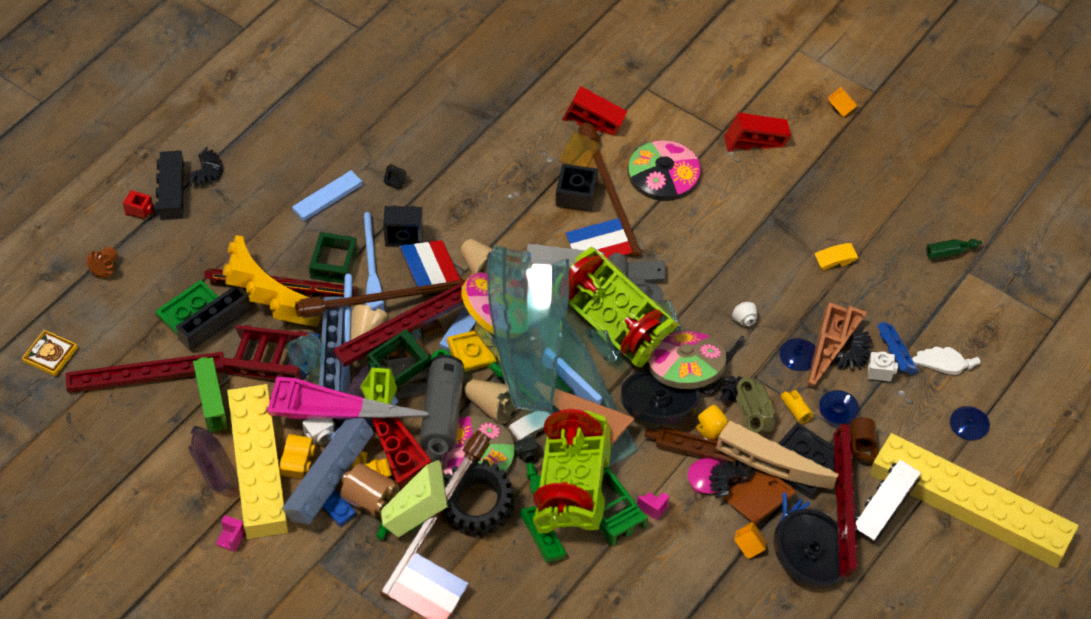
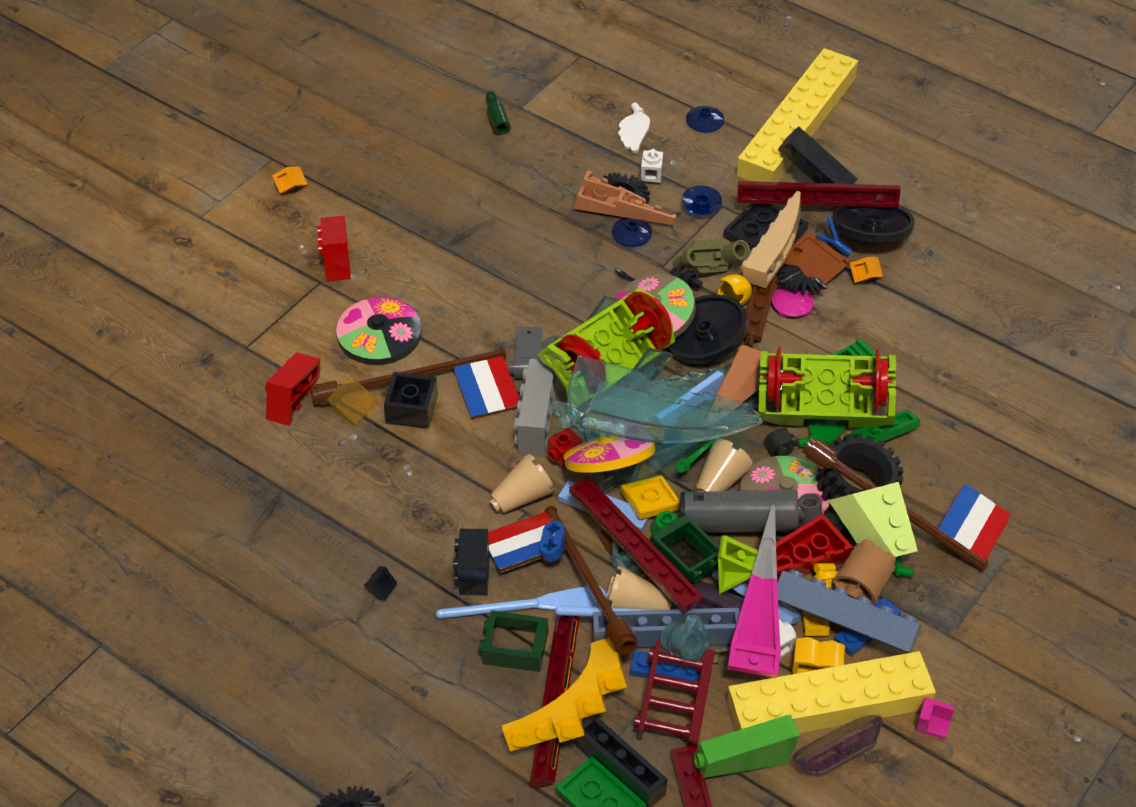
camera: 90 degrees left, 5 degrees down
light blue tile [292,171,363,222] -> none
white slope [509,408,550,440] -> none
dark pink panel [637,492,670,521] -> none
white cone [732,302,757,326] -> none
yellow hinge [781,390,814,424] -> none
yellow slope [814,243,859,271] -> none
reddish brown piece [850,417,878,464] -> none
blue plate [877,321,918,375] -> none
none -> blue beam [540,521,566,562]

